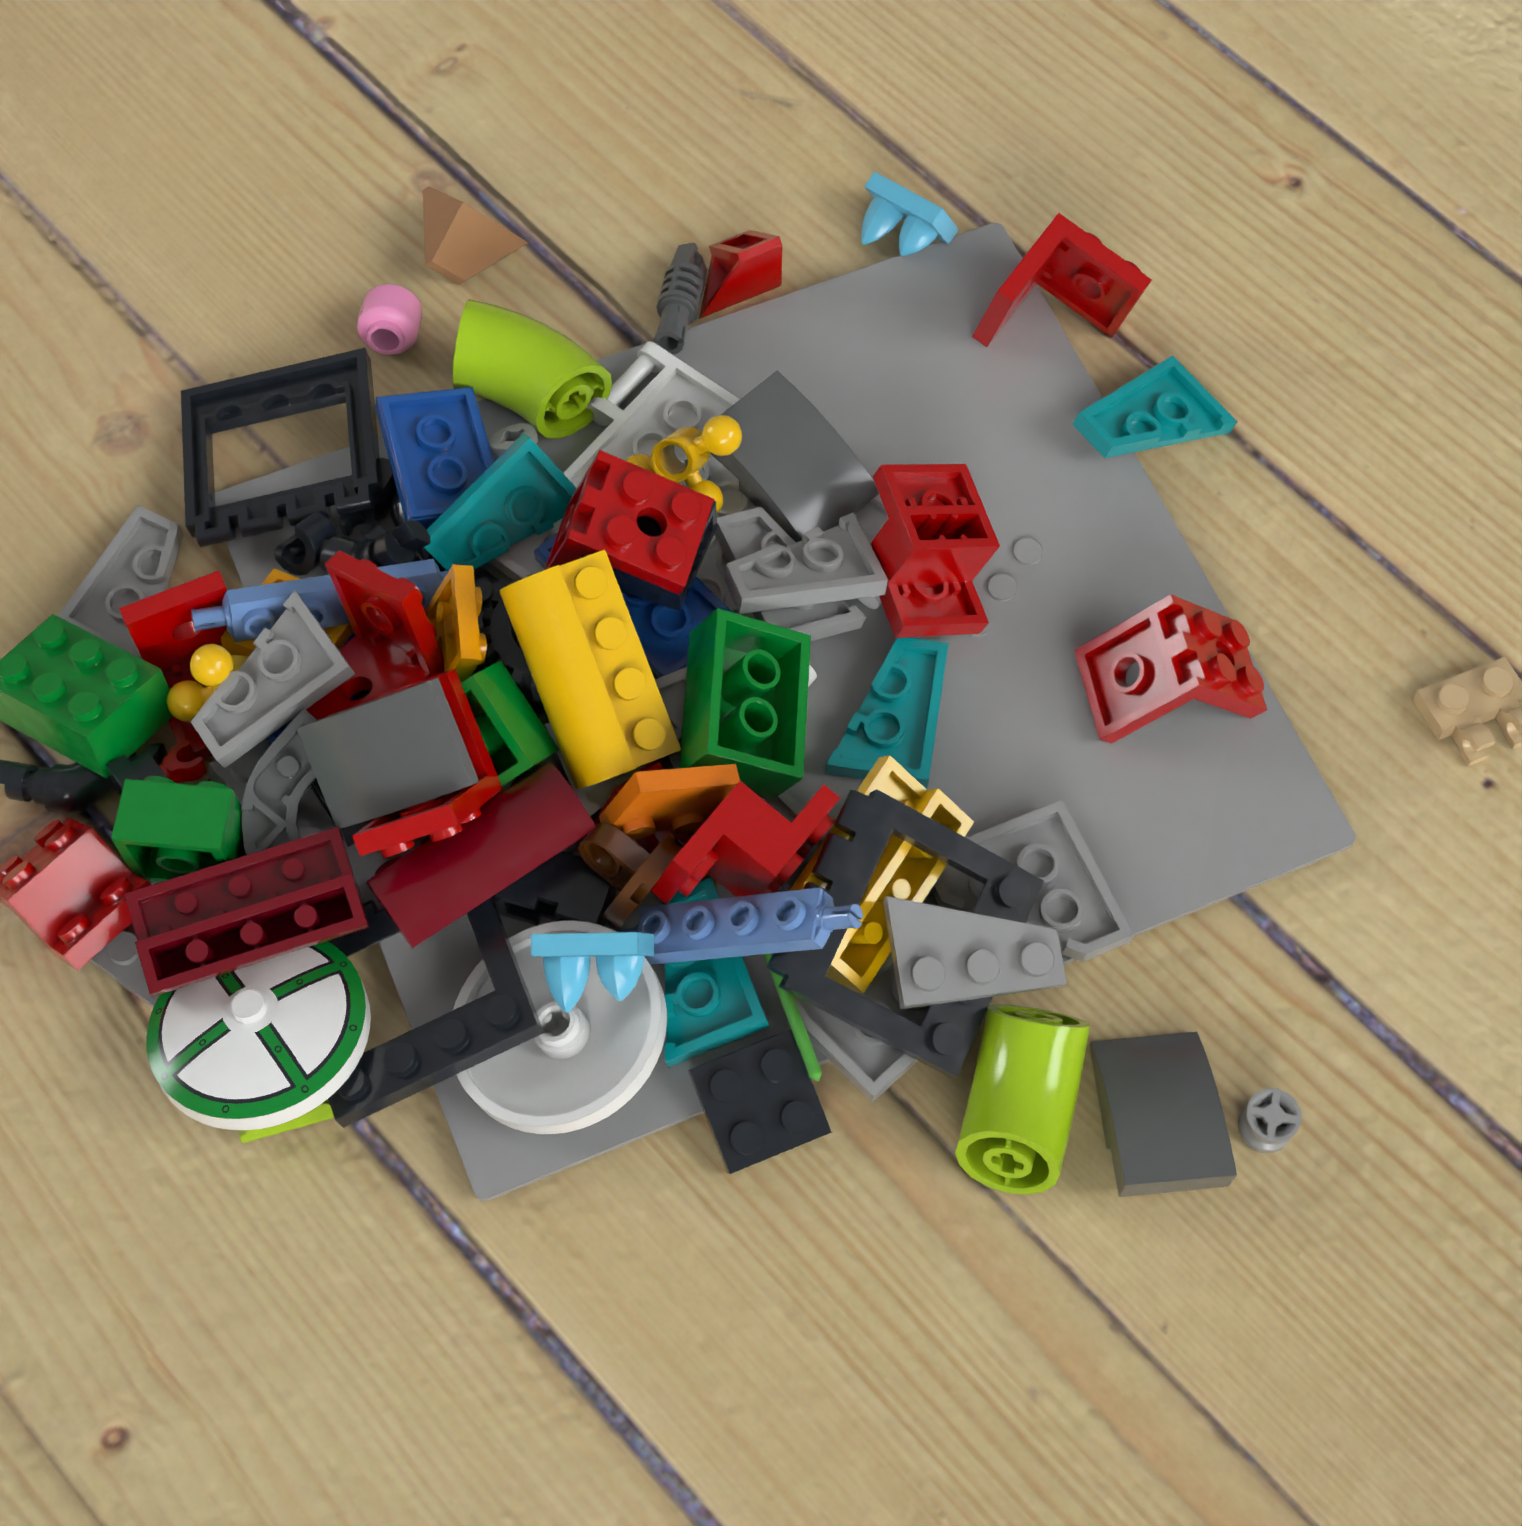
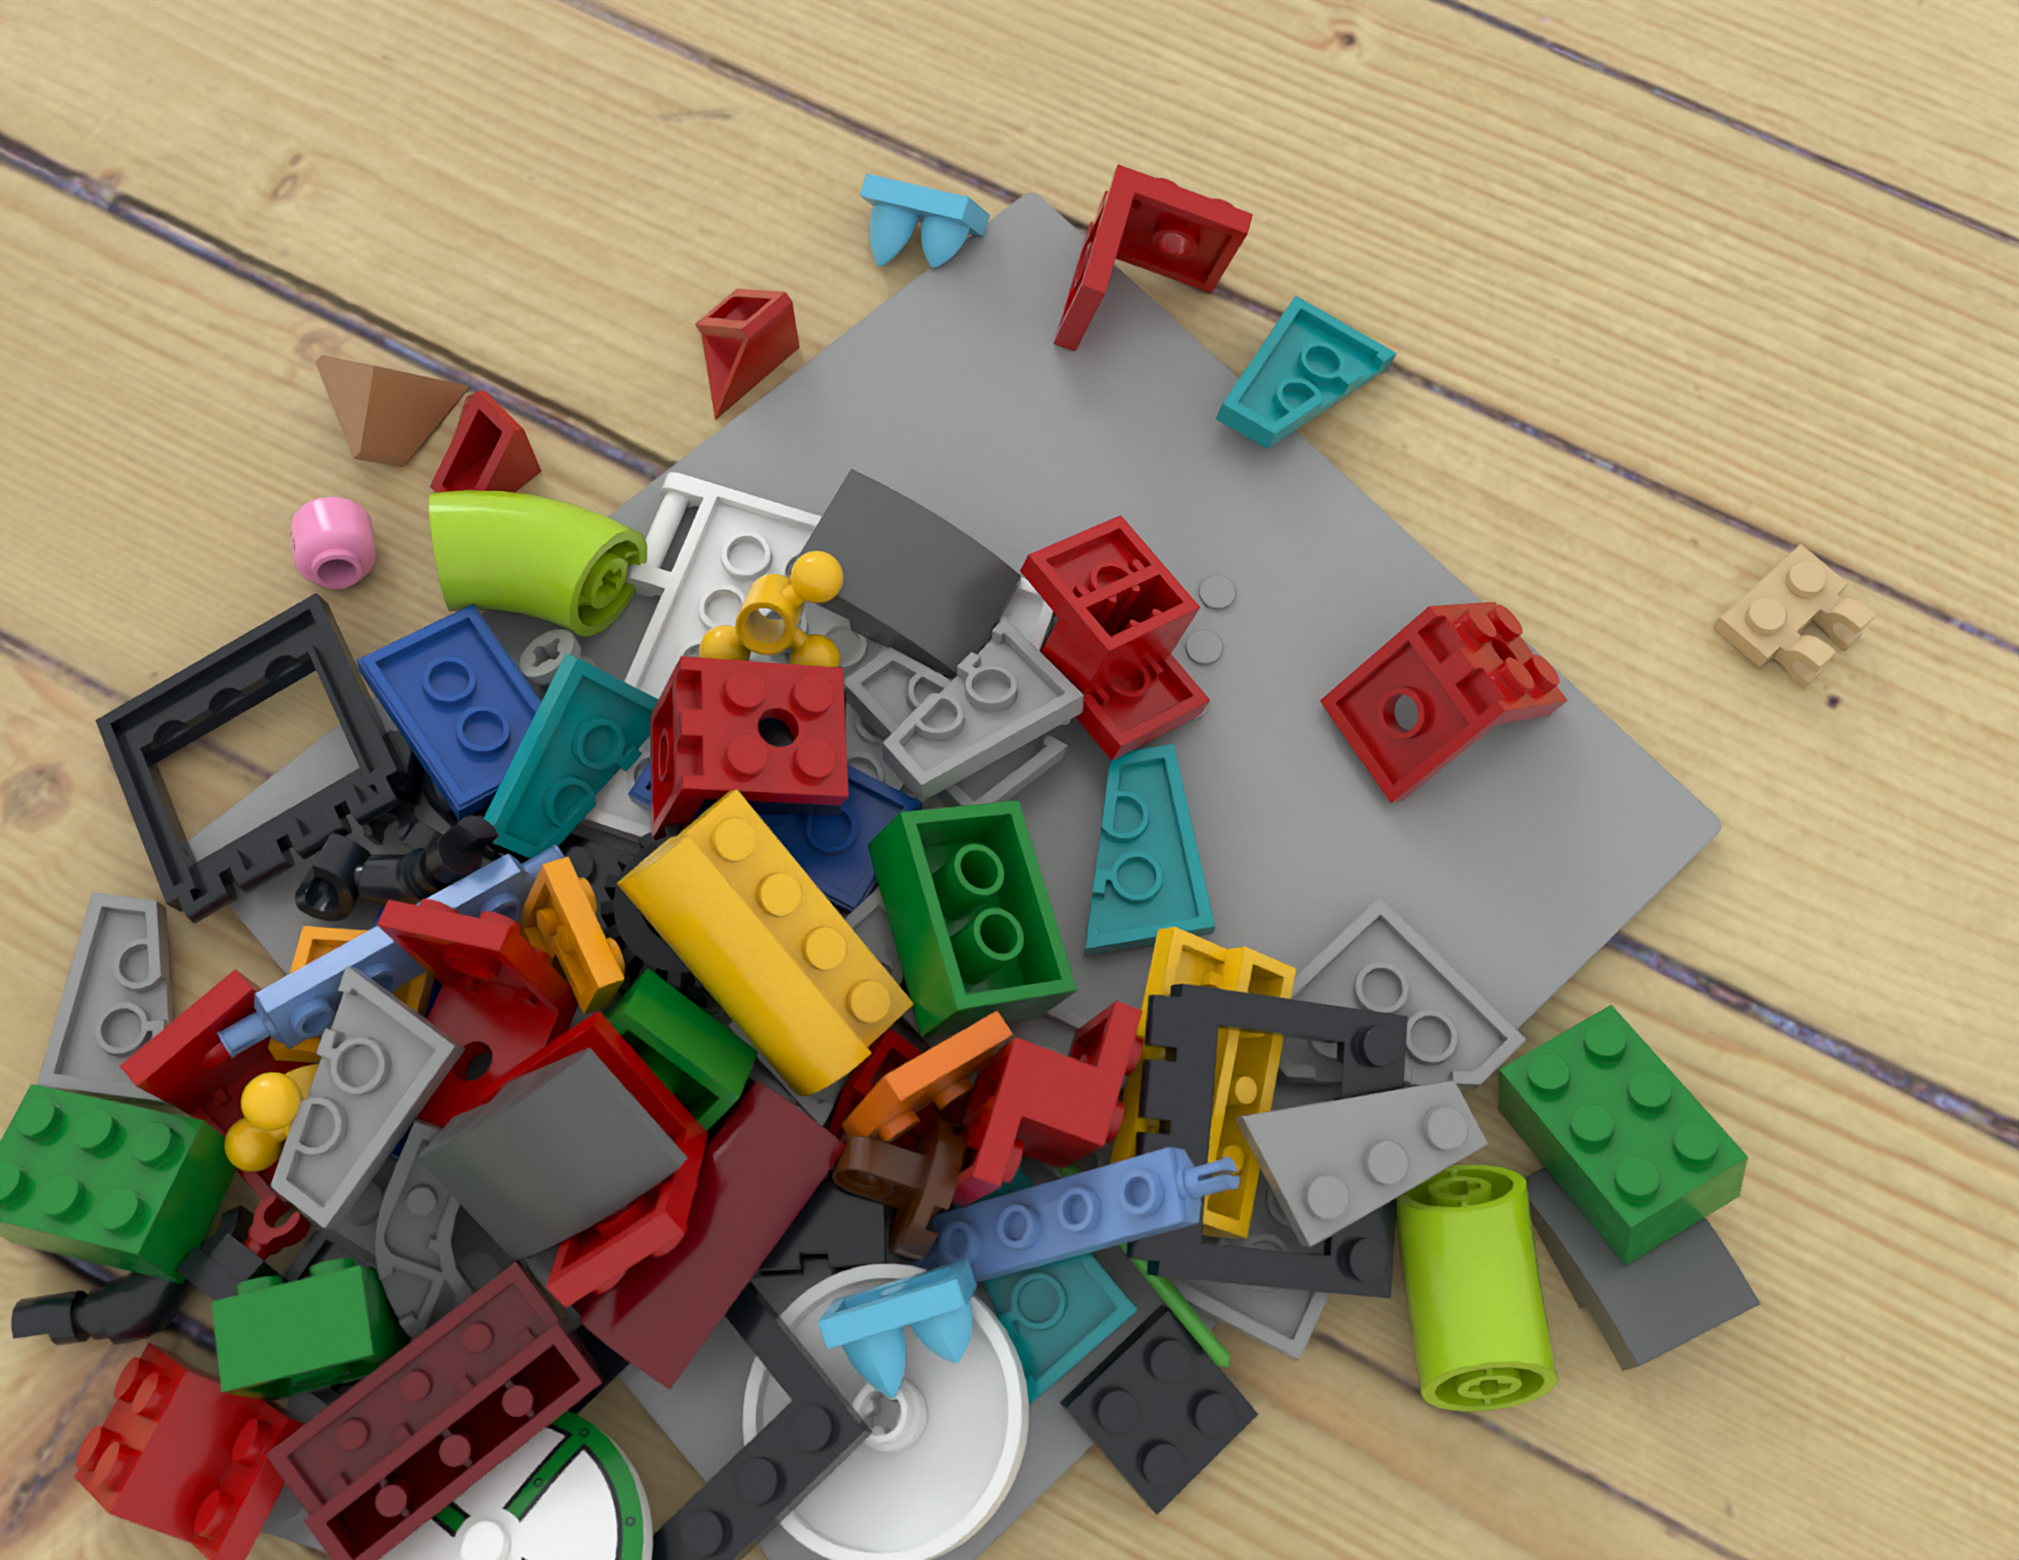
camera: 20 degrees left, 5 degrees up
dark grey hinge [653,242,707,354] -> none
light grey wheel [1238,1088,1302,1153] -> none
none -> red slope [430,390,542,493]
none -> green brick [1498,1005,1748,1266]

